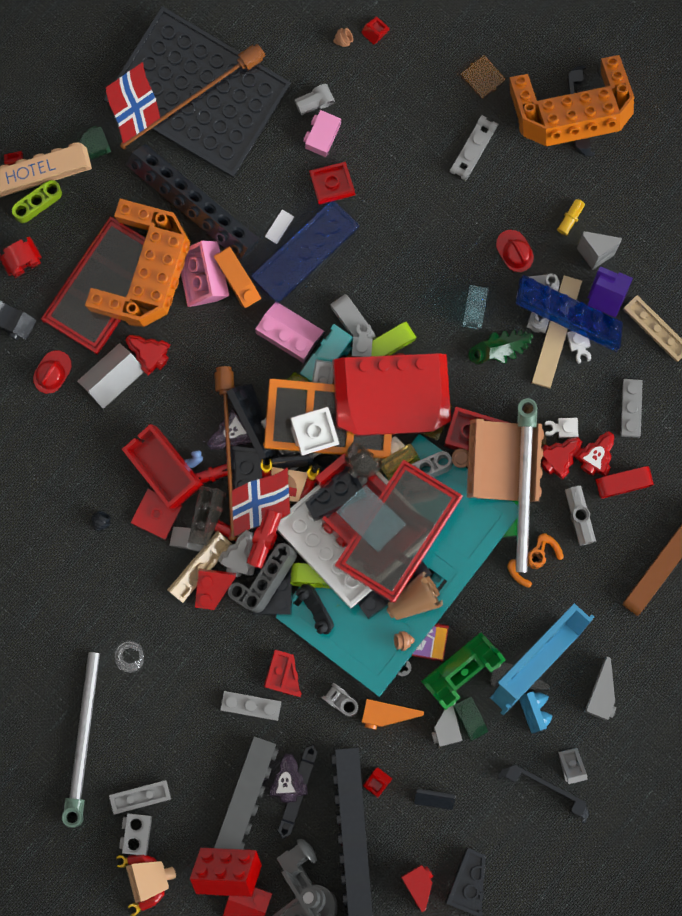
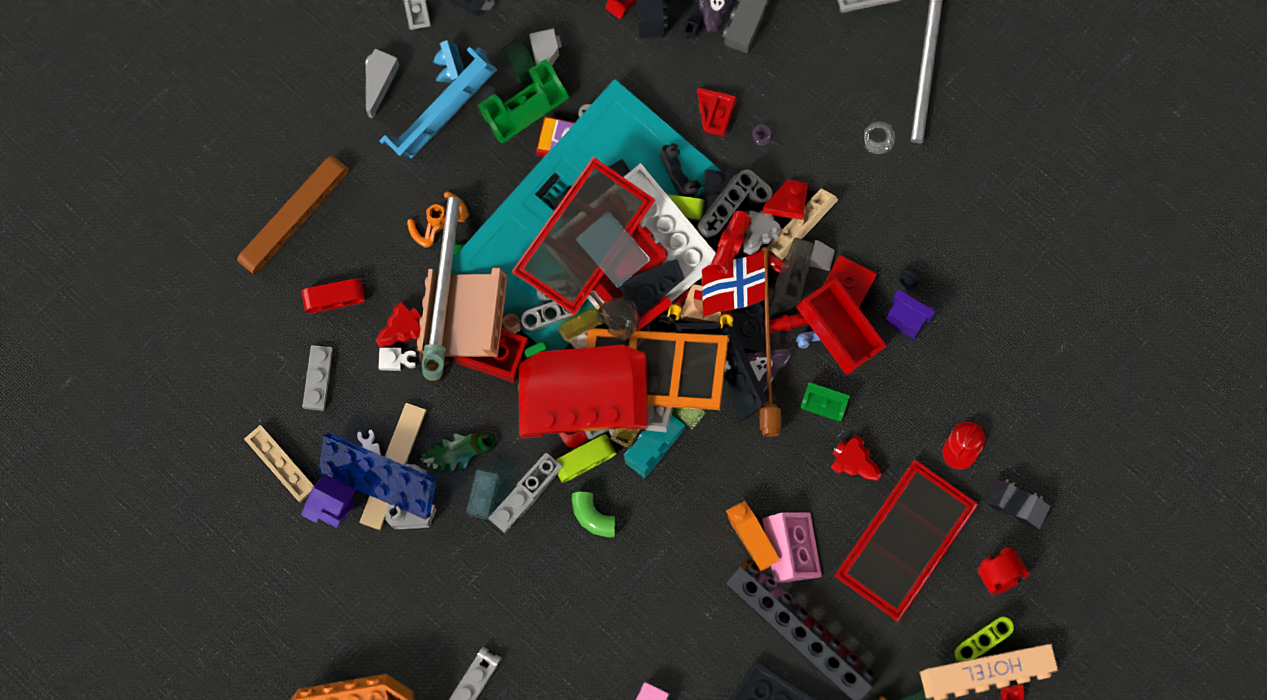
camera: 170 degrees left, 5 degrees down
light grey slope [77,343,144,409] -> none
orange wedge [85,199,191,327] -> none
light grey plate [221,691,282,721] -> none
clear blue plate [251,201,359,304] -> none
bright pink slope [255,302,324,363] -> none
white sticker [265,210,294,244] -> none
white panel [290,407,339,456] -> none
red plate [309,161,355,204] -> none
light grey piece [321,683,358,717] -> none
light grey beam [330,294,377,340] -> none
light grey plate [352,324,373,357] -> none
orange slope [362,699,424,730] -> none
medium nougat cone [387,572,443,620] -> none
nougat plate [394,631,415,651] -> none
red piece [496,230,534,272] -> none
yellow axle [557,199,585,236] -> none
light grey piece [565,486,596,546] -> none
red rock [574,431,614,476] -> none
light grey slope [577,231,622,270] -> none
none -> light grey slope [488,453,562,533]
none -> green tile [524,341,550,358]
none -> bright green cylinder [572,492,615,537]
none -> clear purple bush [752,125,771,145]
none -> green hinge [800,382,850,422]
none -> dark purple plate [885,289,935,339]

